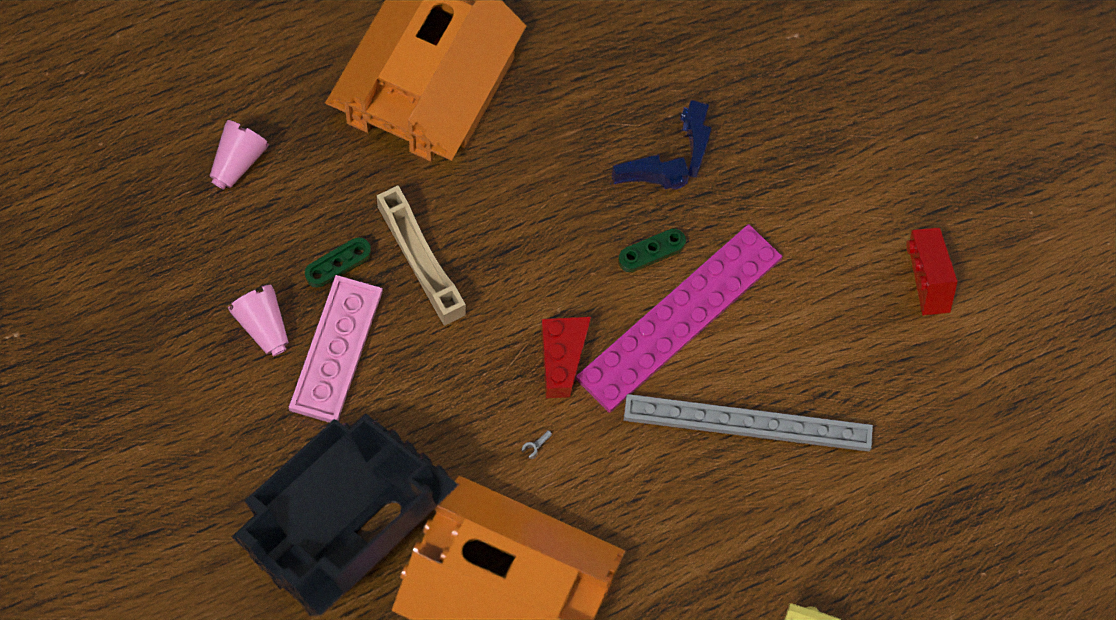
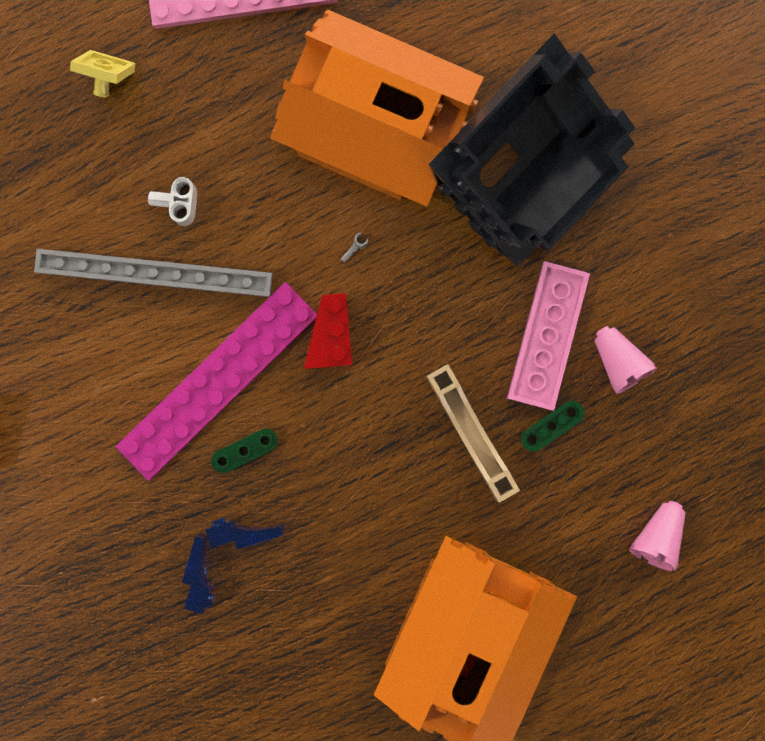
camera: 175 degrees left, 20 degrees up
none -> white beam [148,177,198,226]

